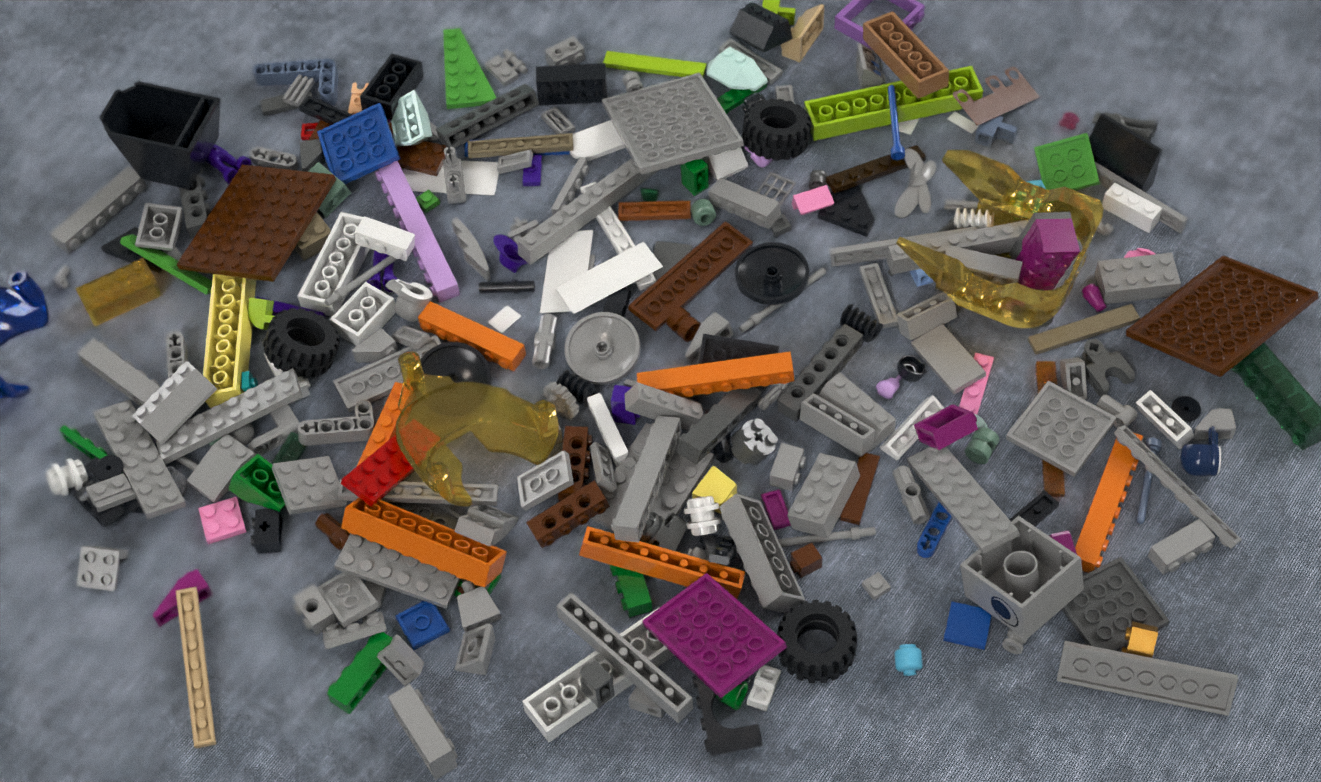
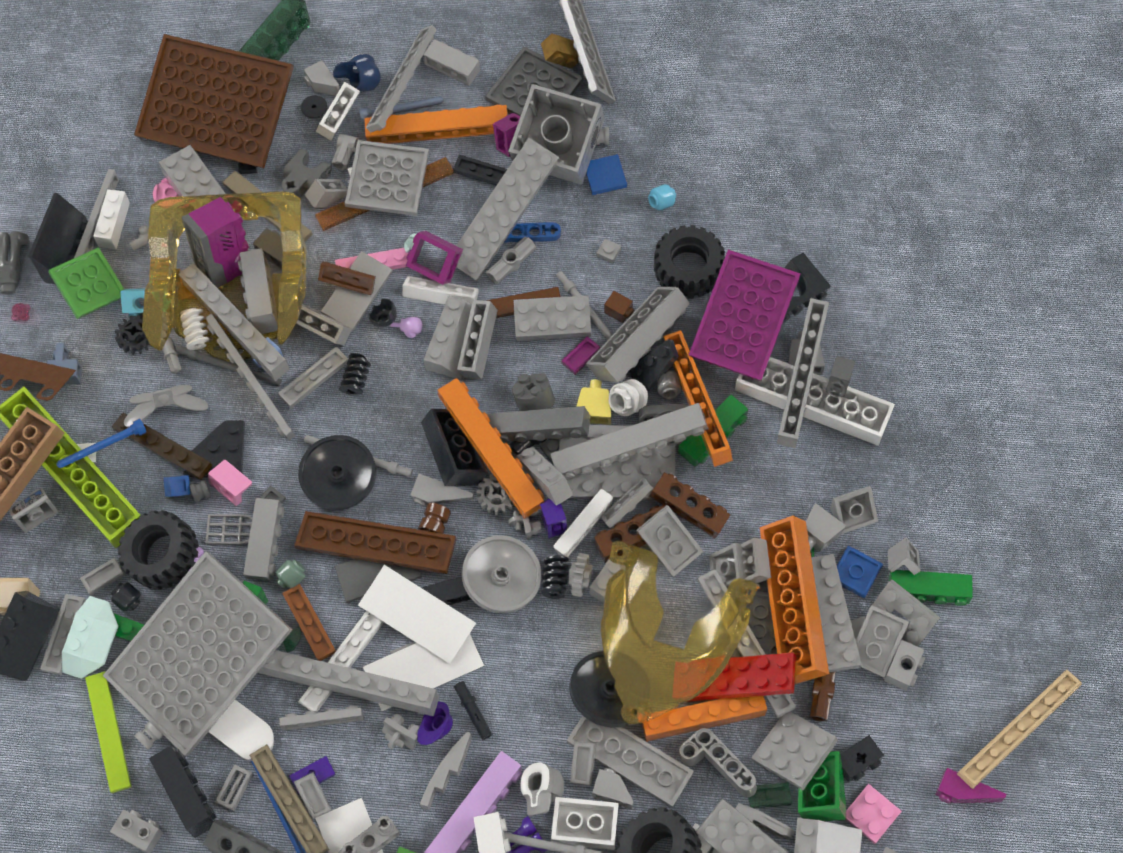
camera: 120 degrees left, 10 degrees up
light grey brick [388,684,458,780] -> none
orange brick [418,301,526,371] -> none
white sticker [488,305,521,333] -> none
light grey piece [532,314,557,369] -> none
light grey brick [770,443,807,491] -> none
dark grey brick [777,324,863,422] -> none
white sticker [947,111,979,134] -> none
sand green wheel [965,427,999,464] -> none
none -> blue panel [163,475,190,497]
none -> reddish brown plate [318,261,376,296]

